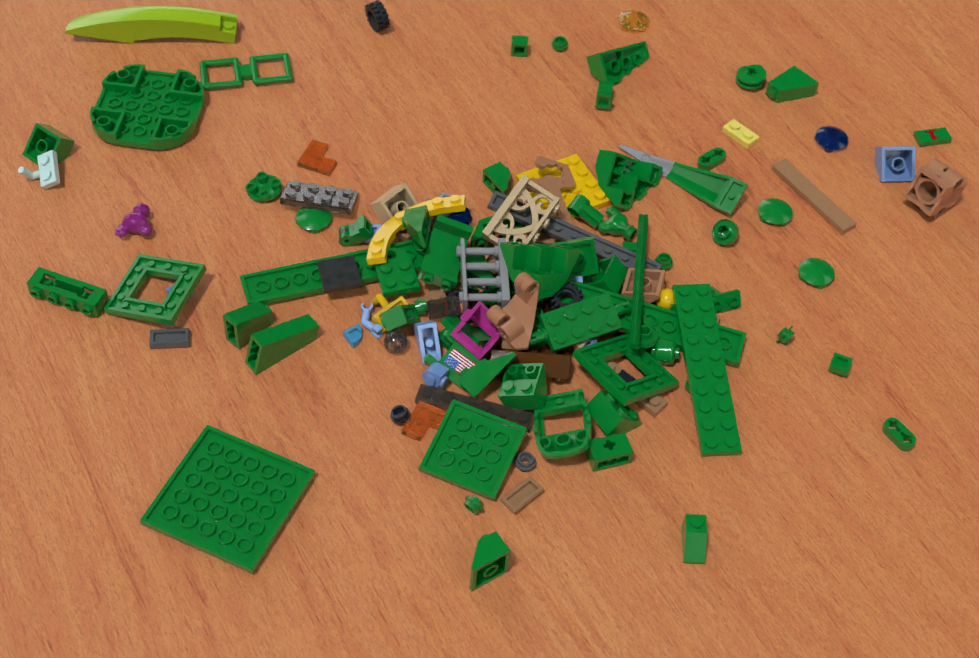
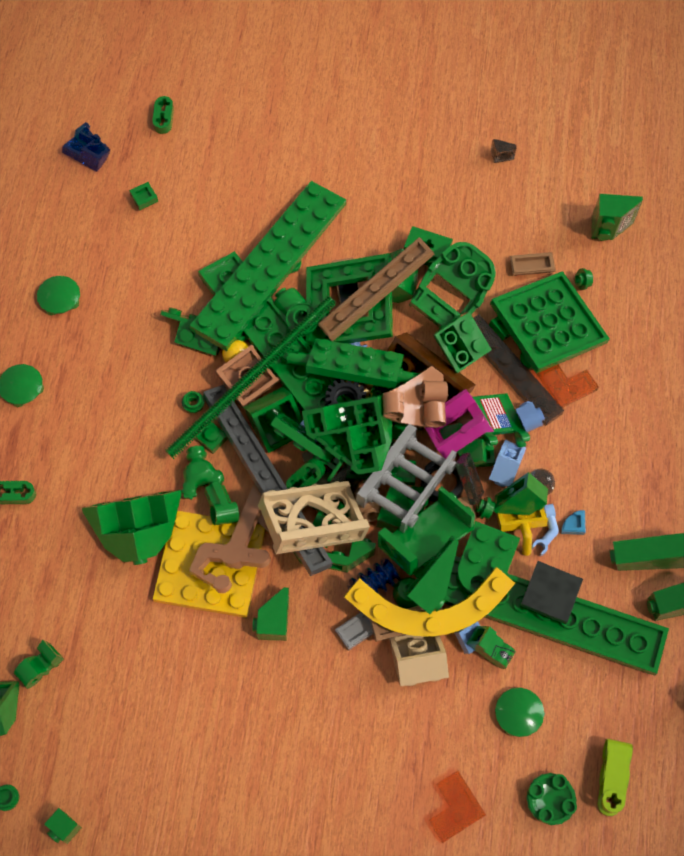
camera: 140 degrees left, 15 degrees up
clear smoke plate [280,181,359,215] -> none
black plate [390,405,411,424] -> none
green slope [457,352,516,397] -> none
dark grey plate [515,451,536,471] -> none
green plate [618,145,748,216] -> none
green slope [682,514,707,565] -> none
green plate [712,219,739,246] -> none
green plate [776,326,795,344] -> none
none -> clear blue slope [62,122,110,172]
none -> green beam [286,458,325,489]
none -> medium nougat tile [318,237,435,341]
none -> clear smoke slope [490,139,517,163]
none -> lime piece [597,739,633,816]

